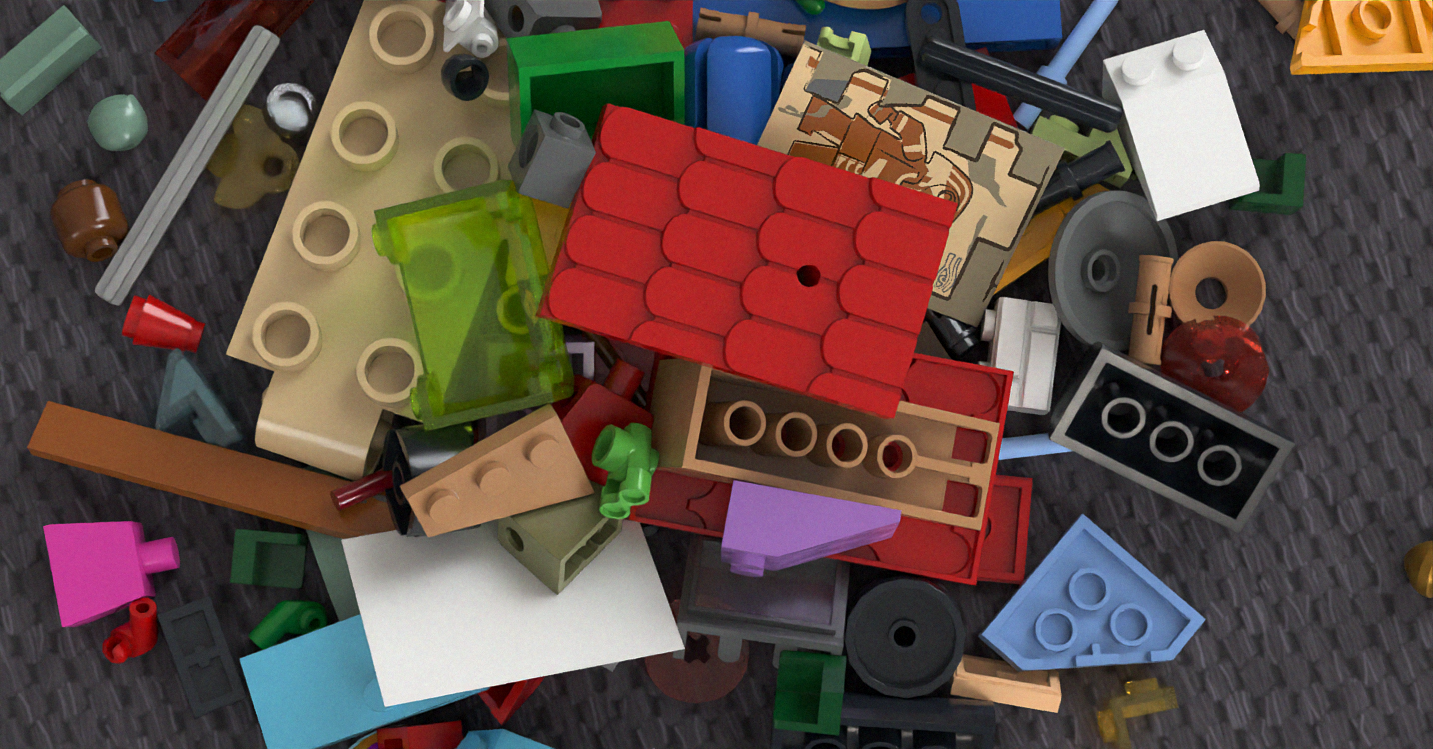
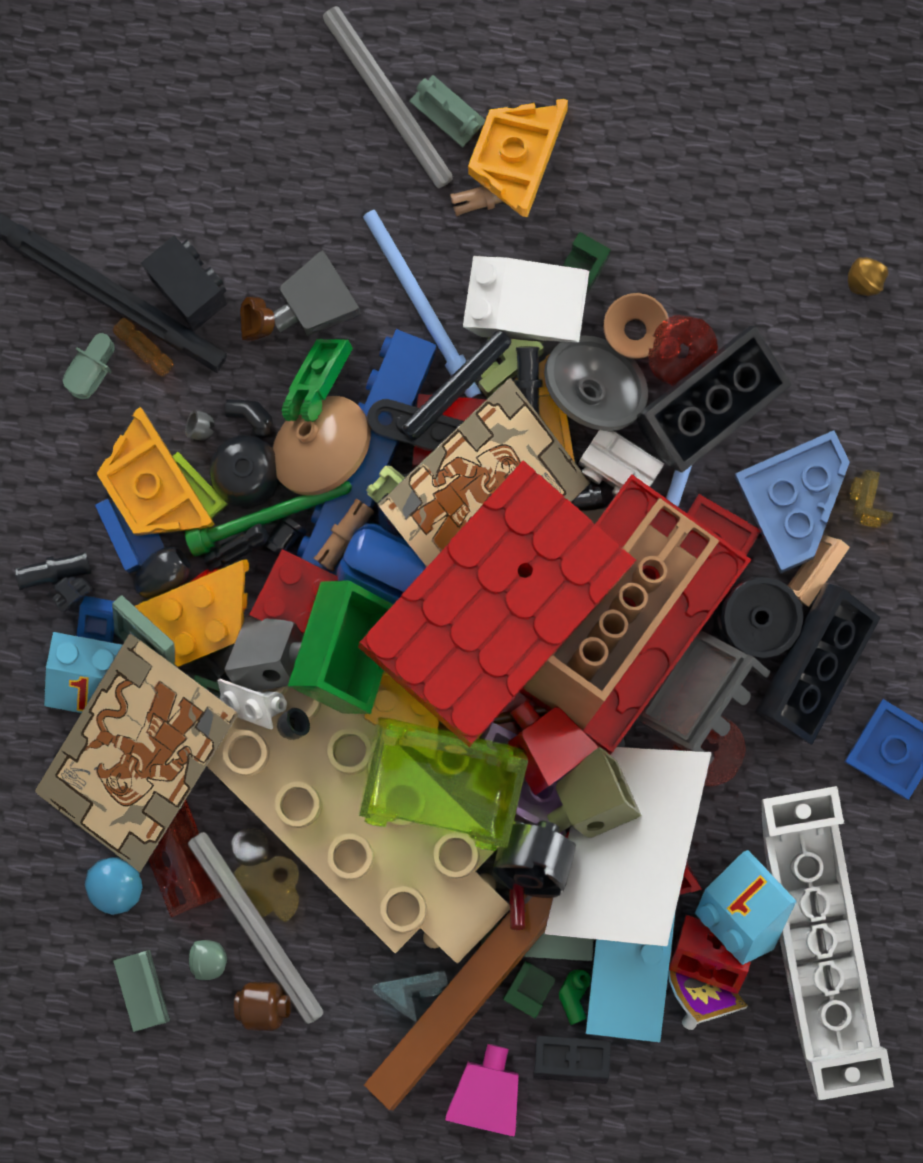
camera: 60 degrees left, 0 degrees up
red arm [102,597,159,664] -> none
red cone [122,294,206,353] -> none
medium nougat wing [400,403,595,537] -> none
dark grey brick [508,110,596,208] -> none
bright green plate [592,423,659,519] -> none
medium lavender slope [721,480,902,577] -> none
dark green panel [772,650,847,735] -> none
medium nougat pin [1128,255,1174,365] -> none

